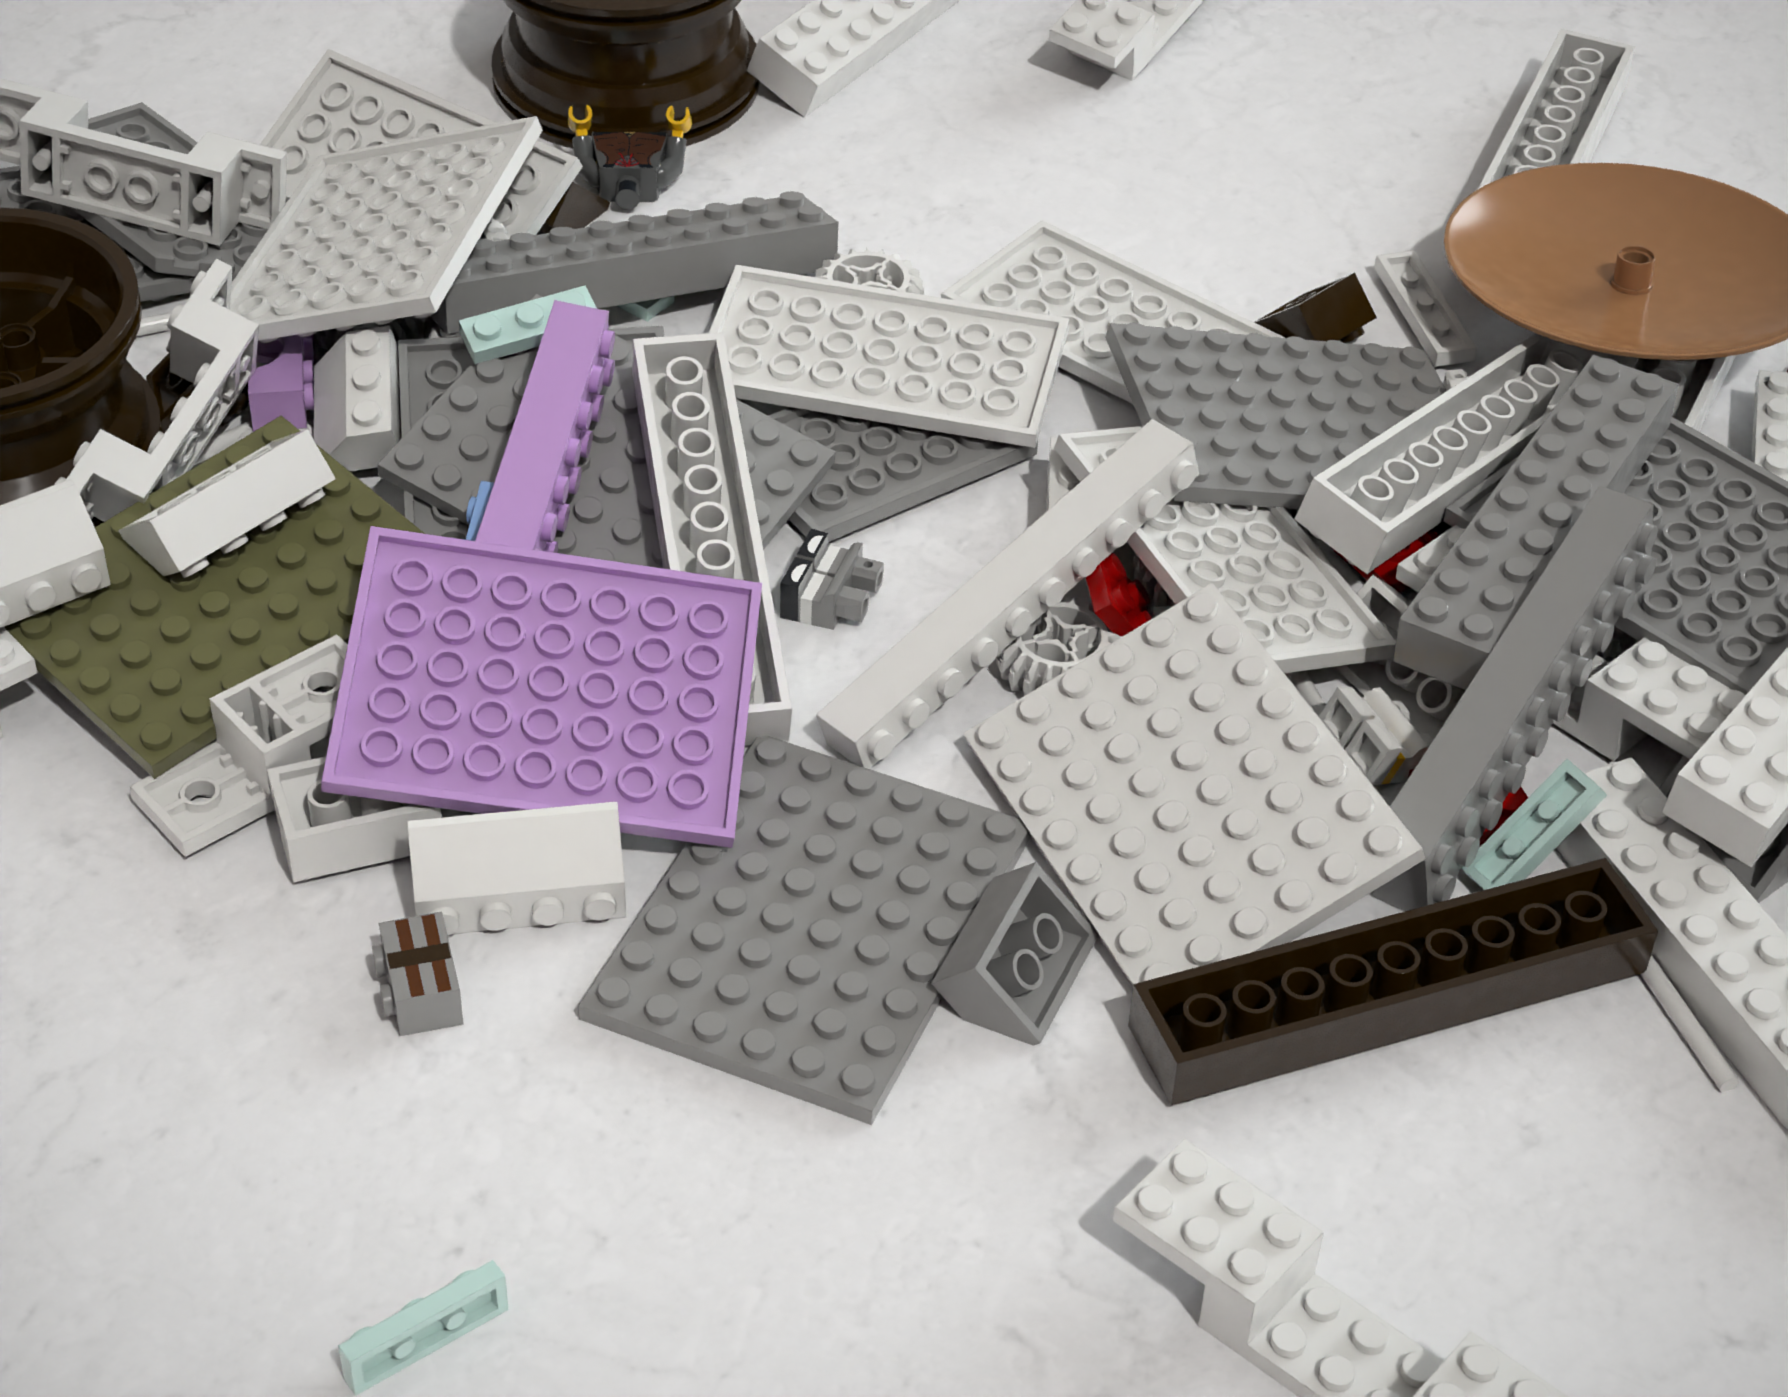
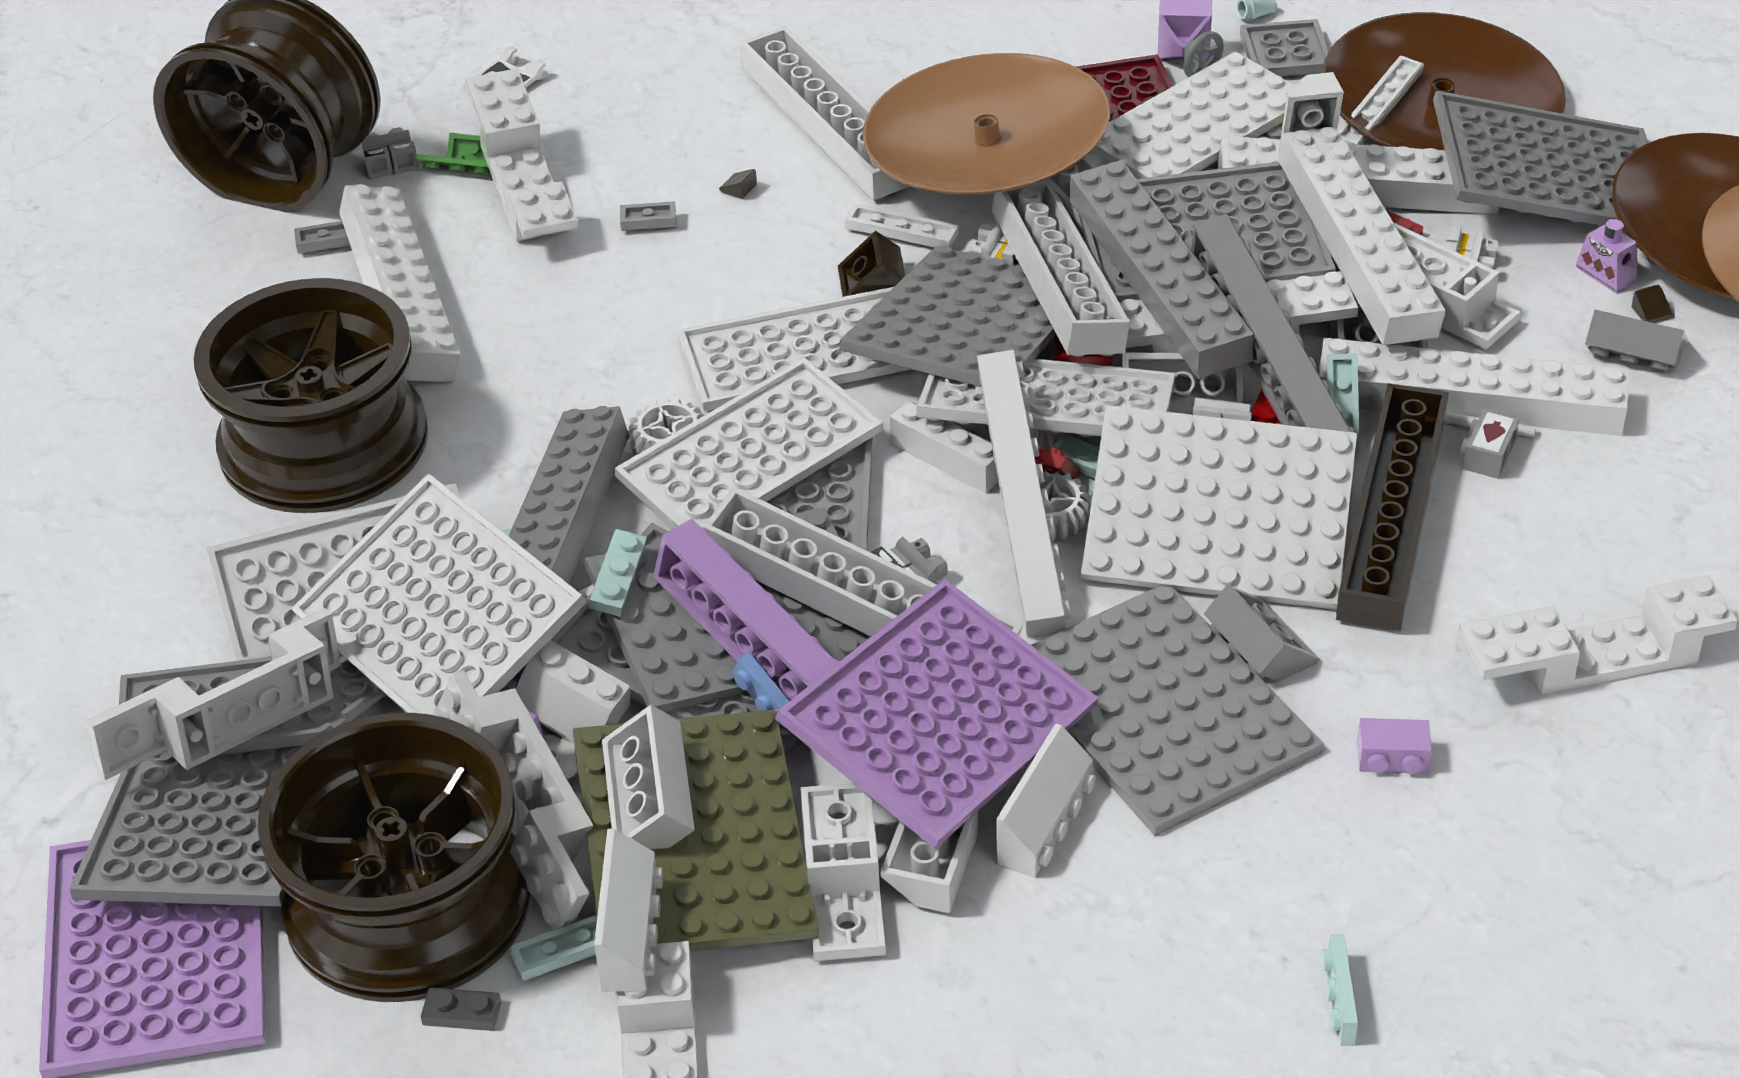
camera: 50 degrees left, 0 degrees up
light grey brick [372,912,463,1036] -> none
torso [568,105,692,209] -> none
none -> light grey plate [620,201,676,231]
none -> dark brown slope [719,169,757,199]
none -> lavender brick [1357,718,1432,774]
none -> light grey brick [1460,409,1520,479]

